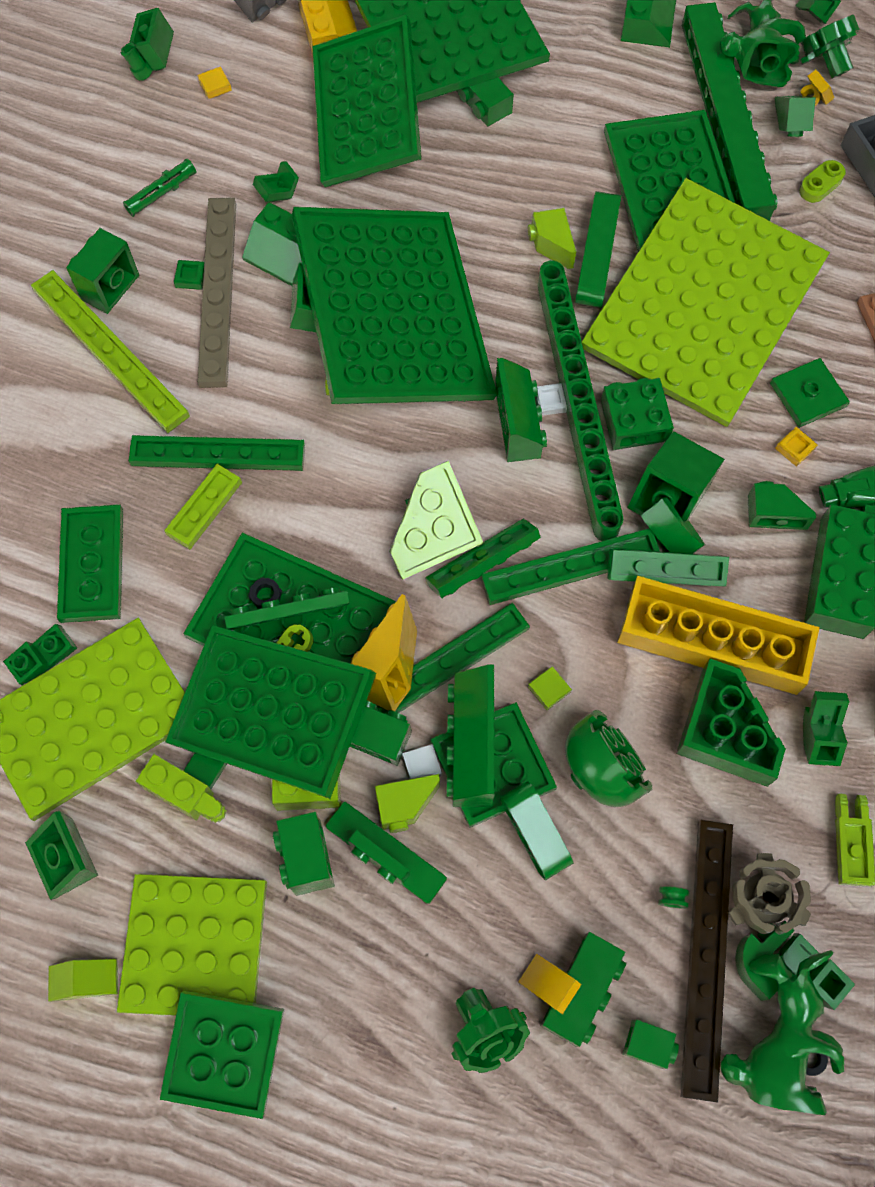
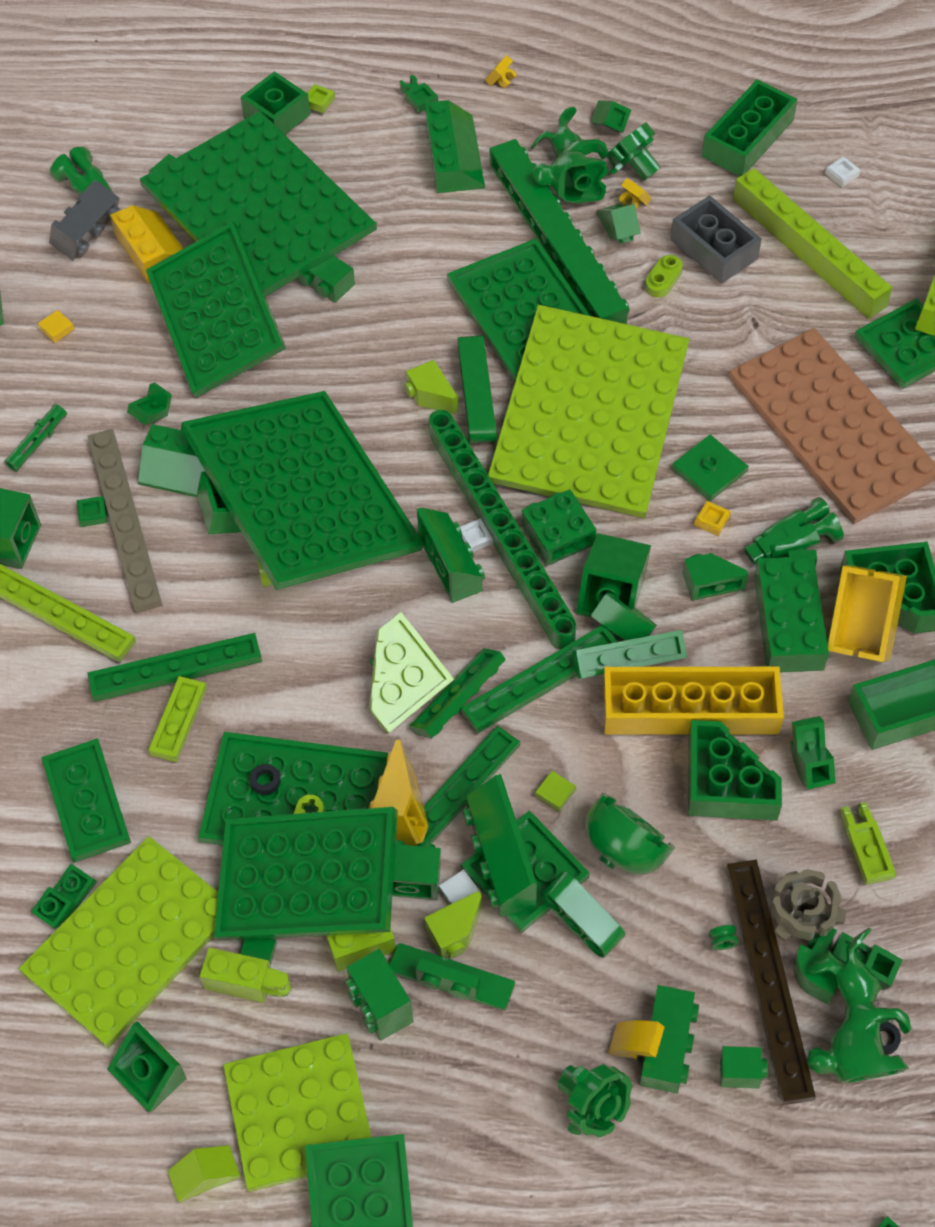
camera: 15 degrees left, 10 degrees down
green plate [224,587,350,630] -> none

